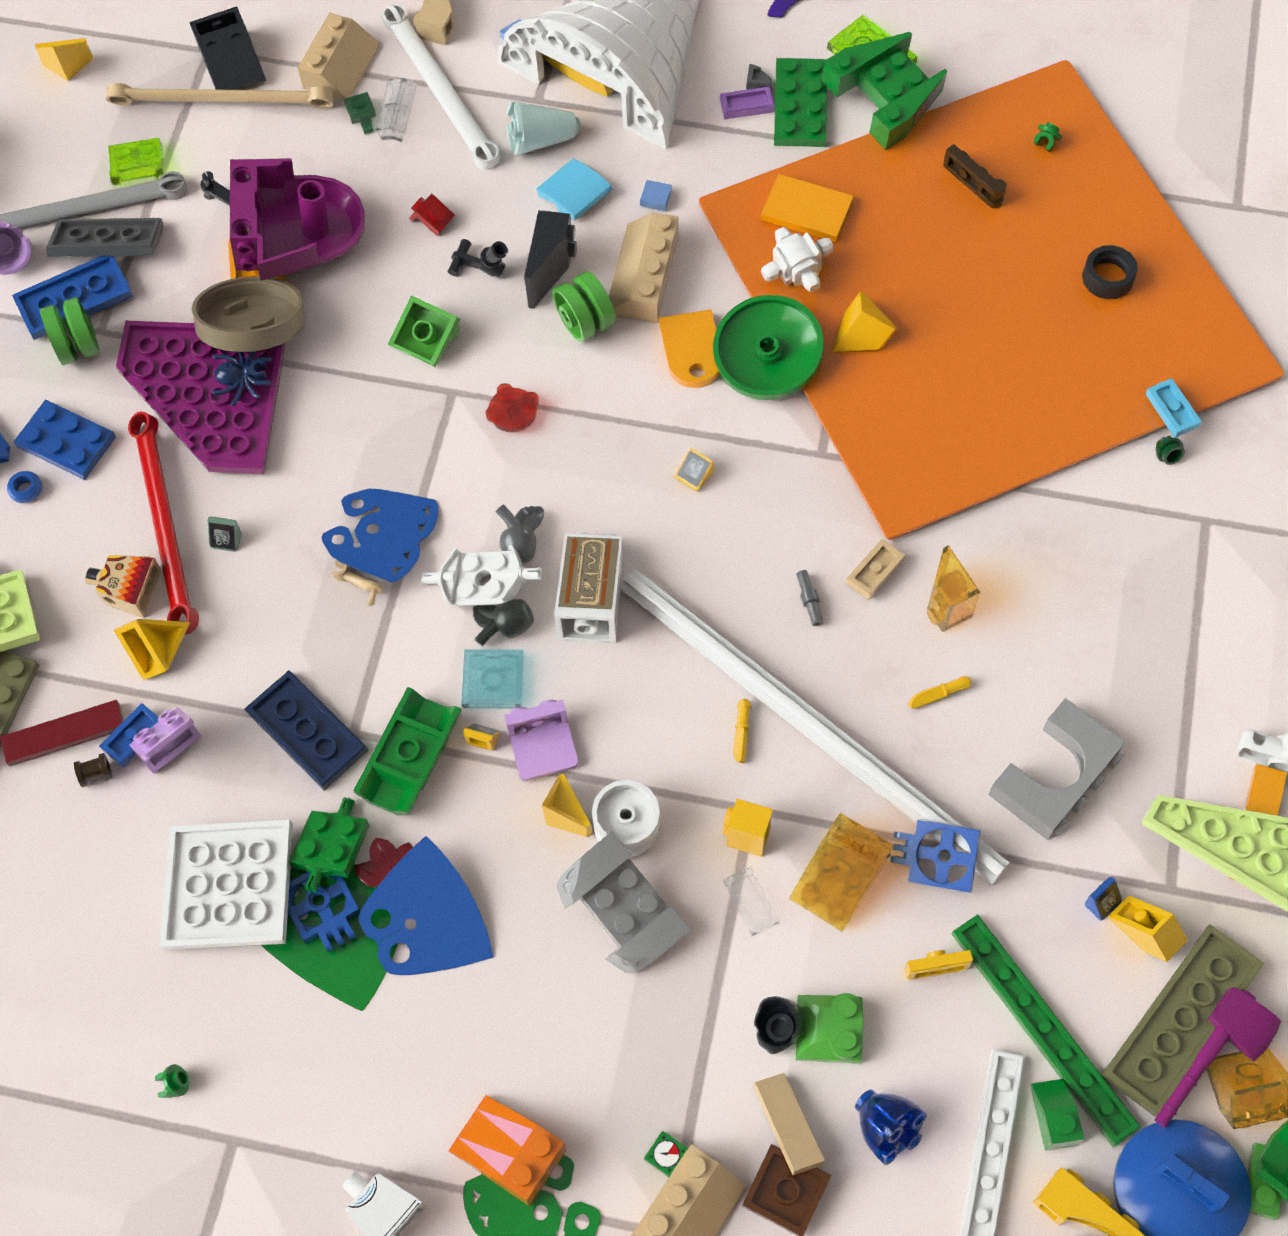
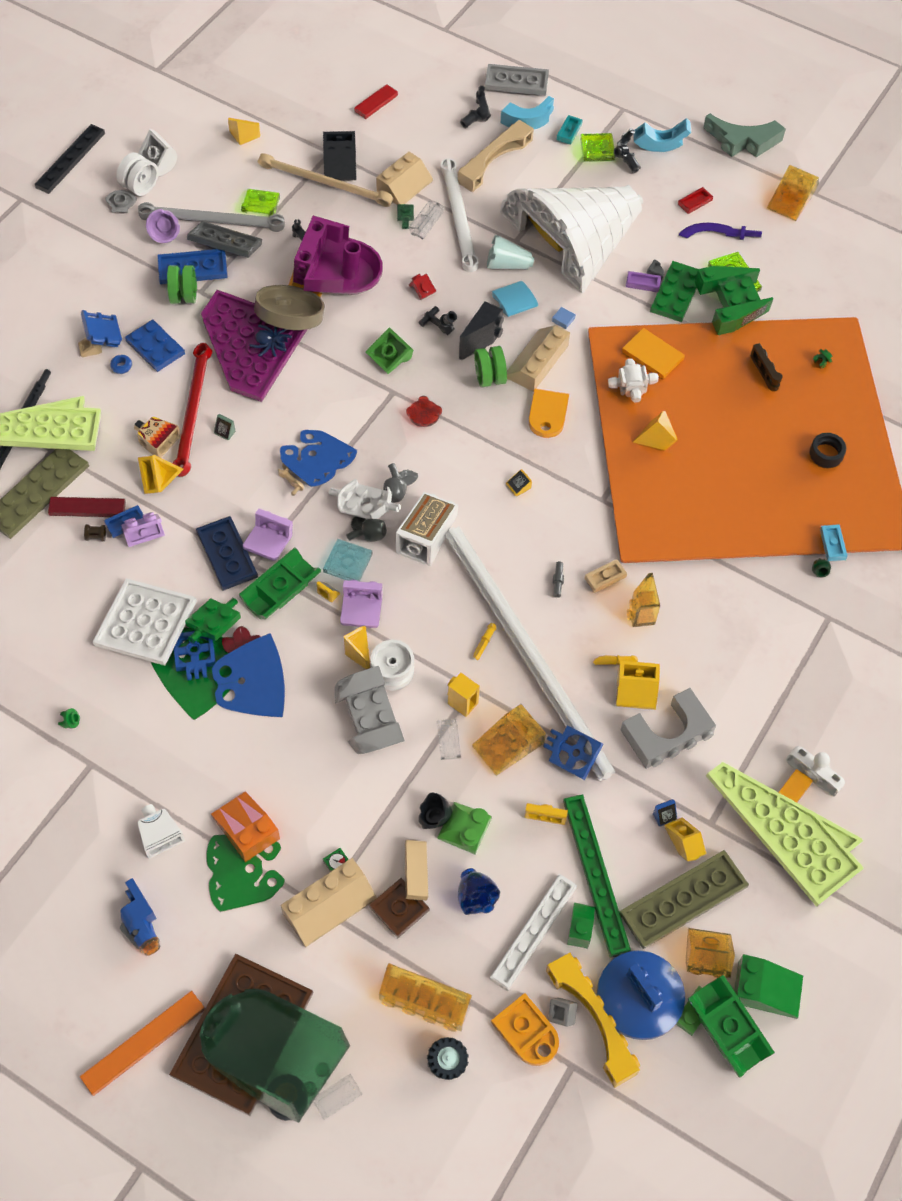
camera: 15 degrees right, 5 degrees down
green dish [713,295,824,400] -> none
magenta piece [1154,987,1282,1128] -> none
none -> lavender bracket [243,509,293,561]
none -> yellow slope [616,660,660,710]

